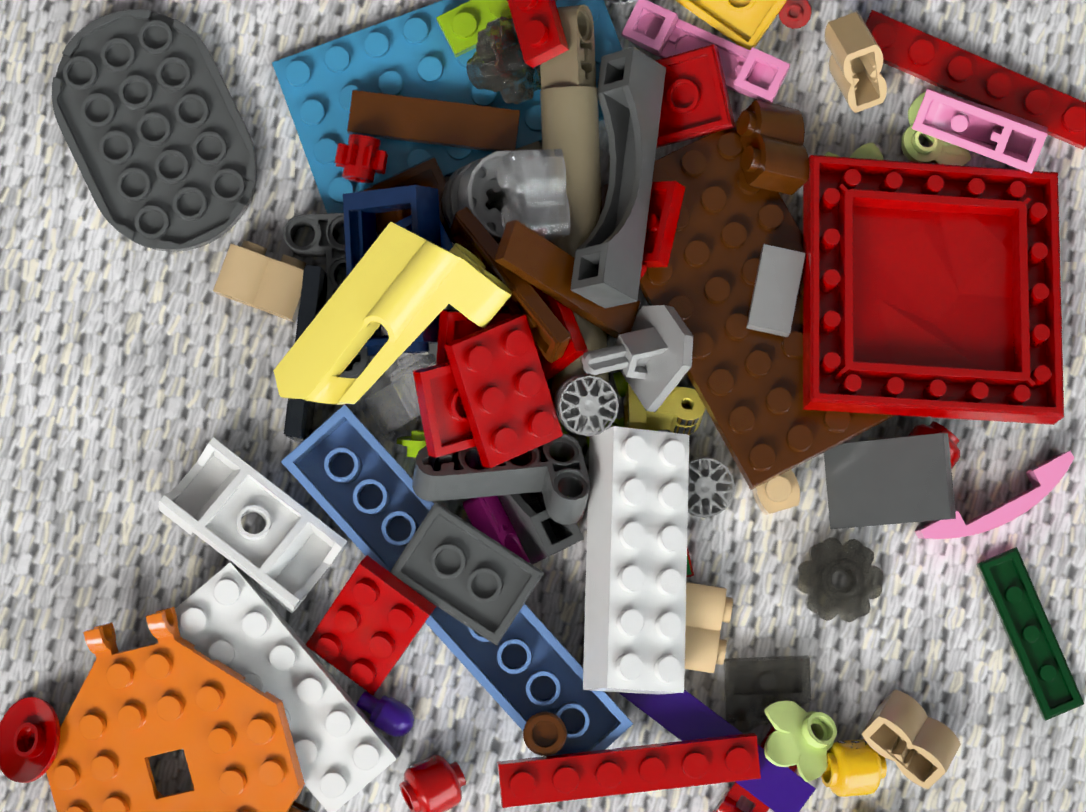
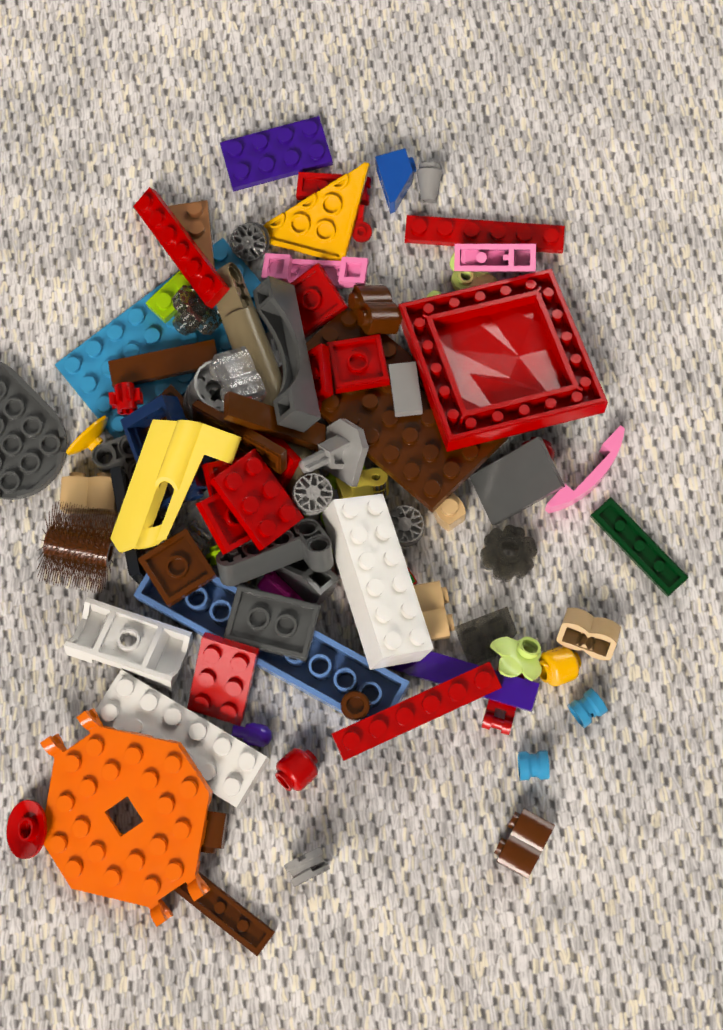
camera: 10 degrees left, 10 degrees down
tan brick [825,12,887,113] -> none
none -> reddish brown piece [37,501,118,593]
none -> yellow dish [66,415,108,455]
none -> reddish brown plate [138,528,217,607]
none -> red tile [327,334,390,394]

